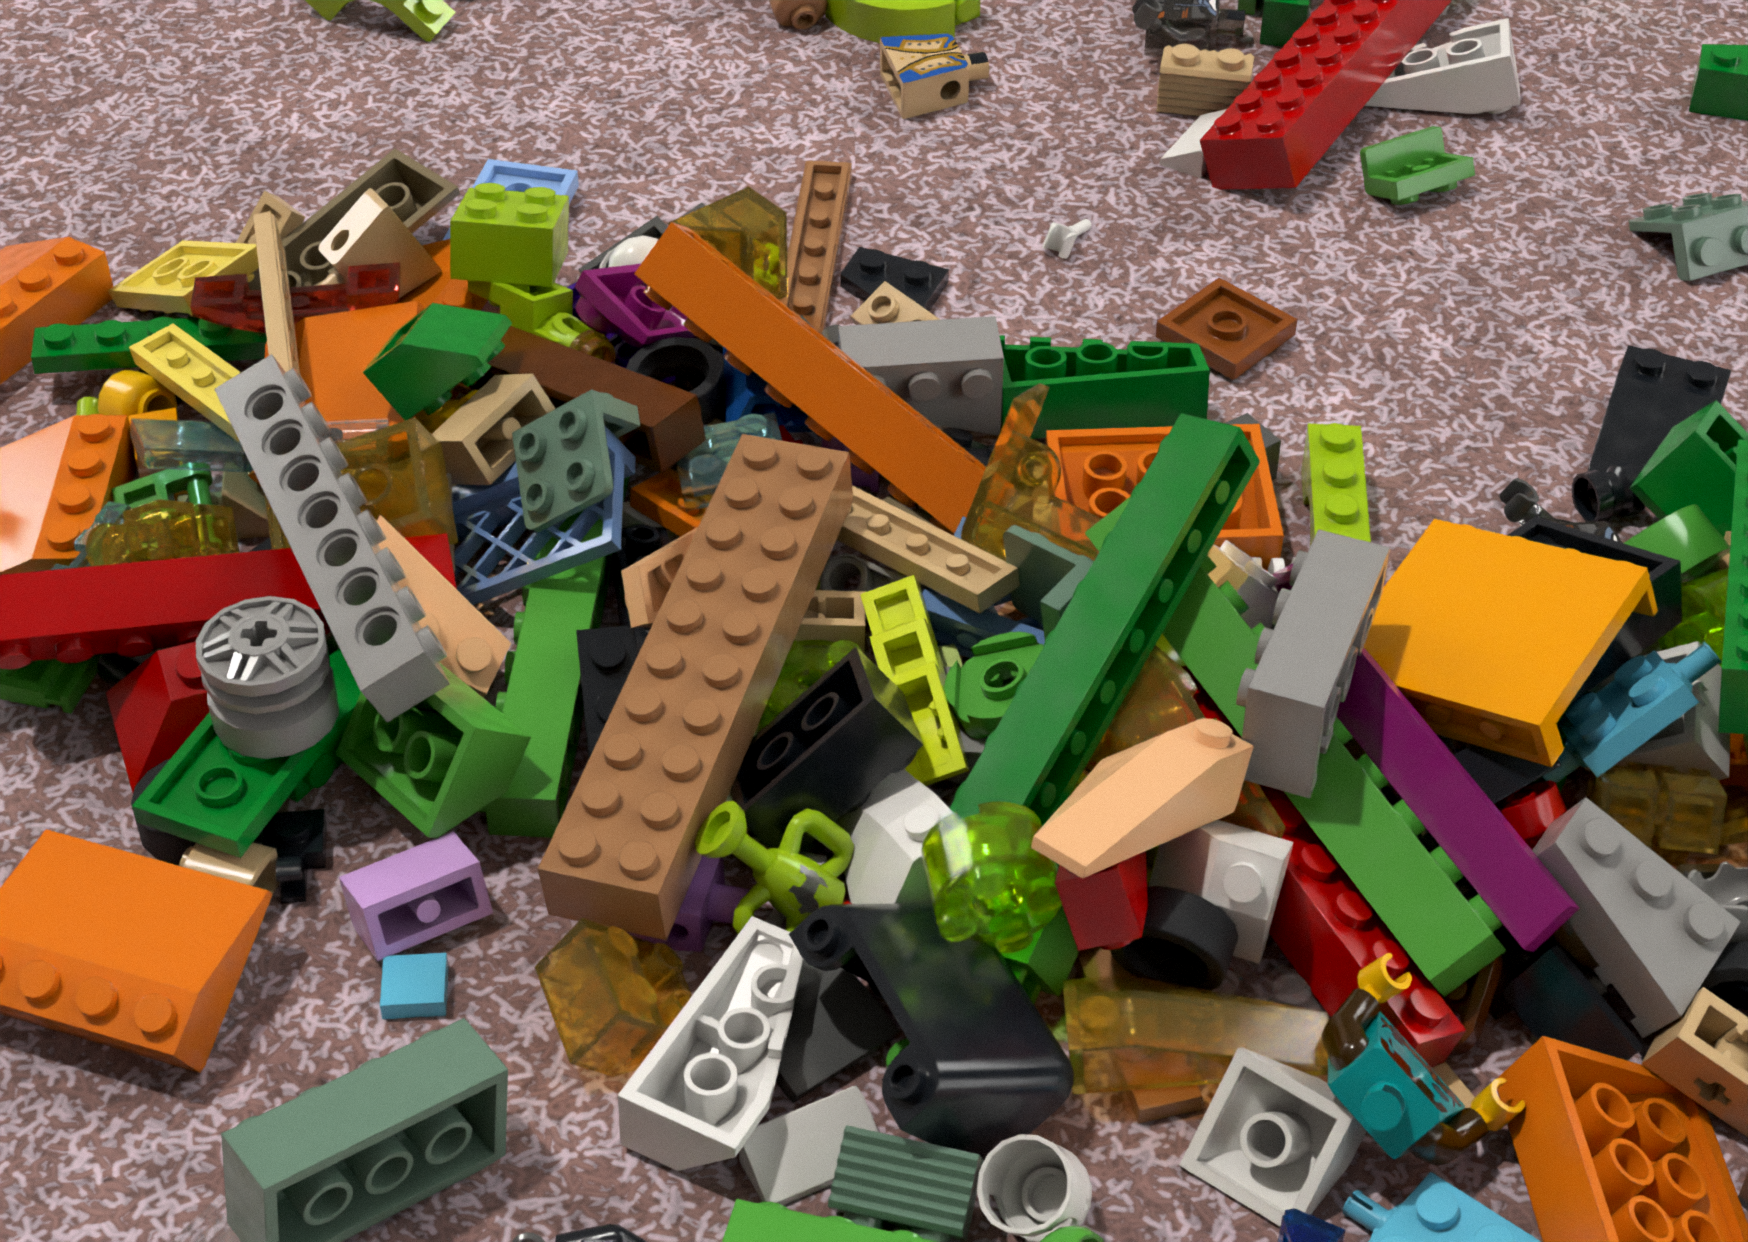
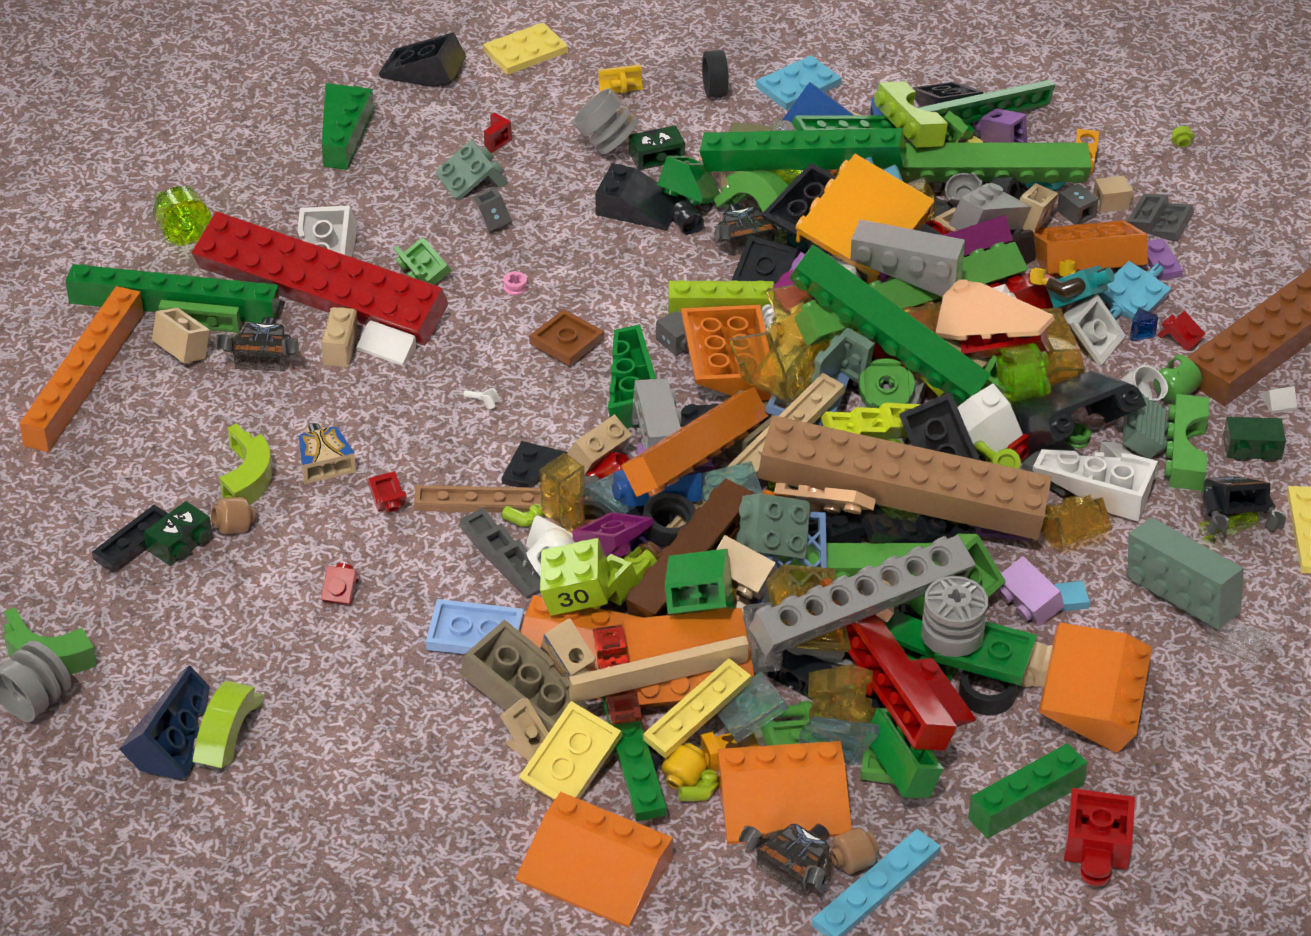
camera: 95 degrees left, 0 degrees up
none -> bracket [321,563,360,605]
none -> red bracket [367,471,407,513]
none -> dark grey brick [472,187,512,232]
none -> bright pink bush [504,272,527,295]

